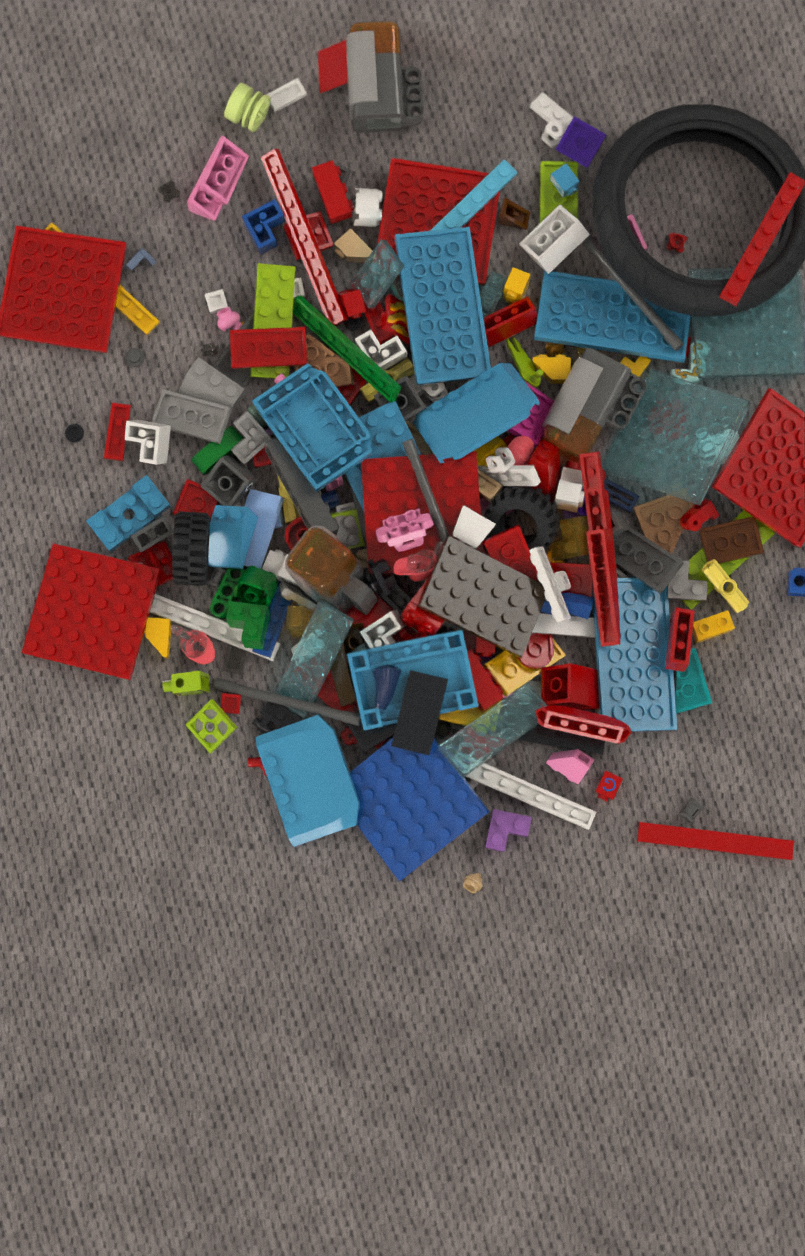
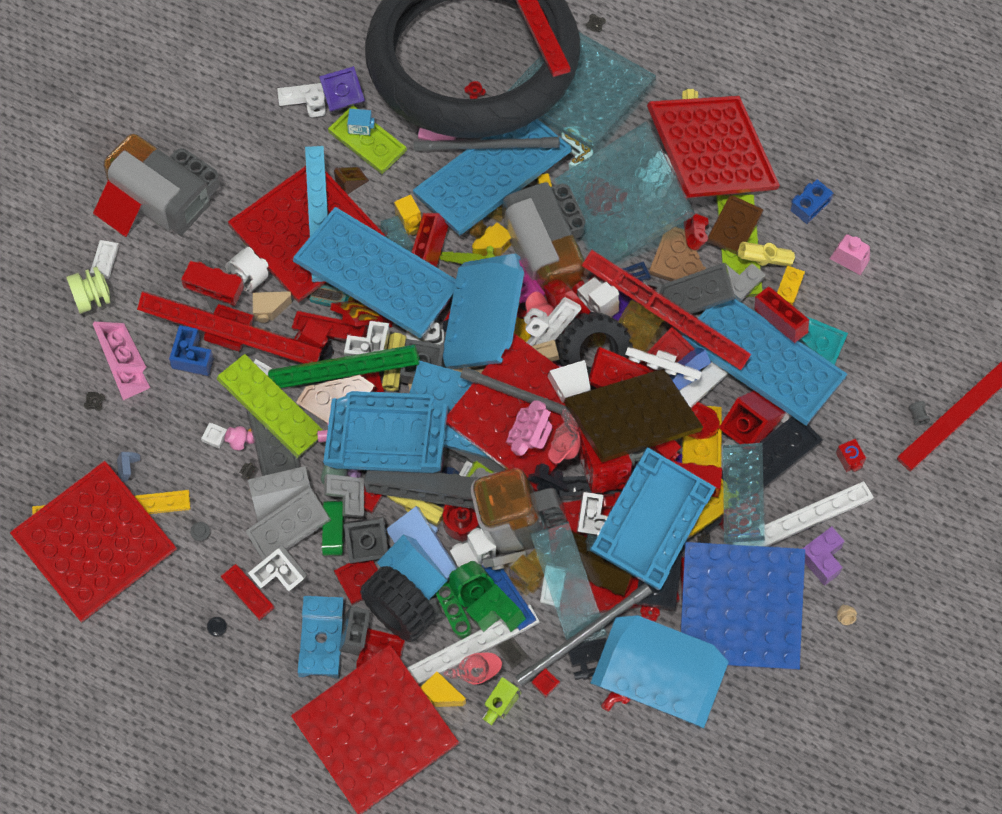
camera: 55 degrees left, 15 degrees down
lime piece [185,699,238,753] -> none
red plate [229,327,308,369] -> none
clear light blue plate [351,240,404,308] -> none
dark blue piece [372,664,401,710] -> none
black tile [391,670,448,756] -> none
white slope [519,205,590,274] -> none
red brick [535,705,632,744] -> none
bright pink slope [546,749,594,784] -> none
none -> bright pink torso [830,234,870,275]

